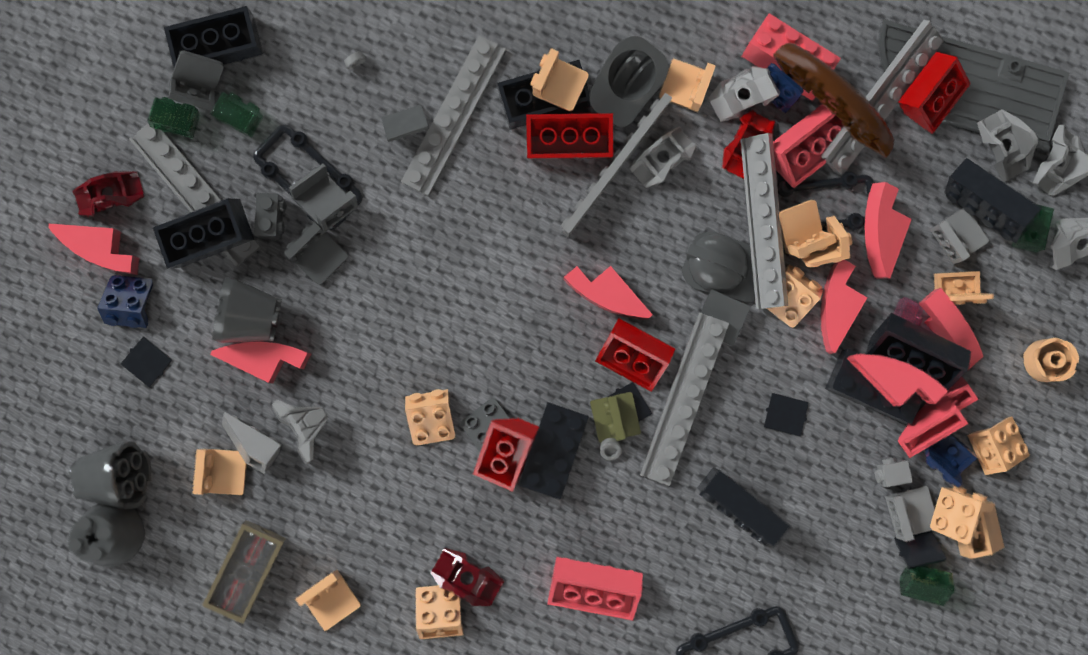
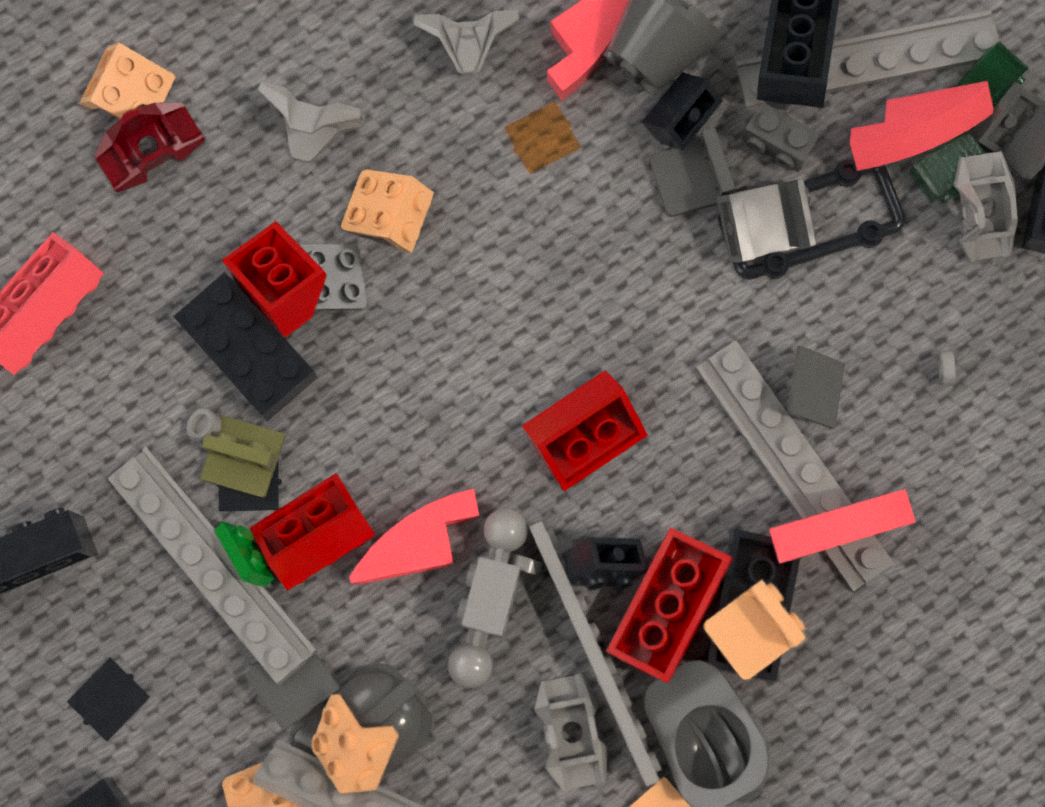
camera: 125 degrees right, 5 degrees down
none -> green plate [214,522,274,588]
none -> light grey piece [258,81,366,162]
none -> light nougat bracket [312,694,399,794]
none -> light grey brick [448,508,528,688]
none -> clear orange piece [505,101,581,174]
none -> light grey tile [508,554,544,577]
none -> red slope [521,370,648,492]
none -> black brick [563,537,649,590]
none -> black brick [642,72,723,151]
none -> coral slope [769,489,916,563]
none -> coral slope [850,81,994,171]
none -> light grey piece [954,151,1018,262]

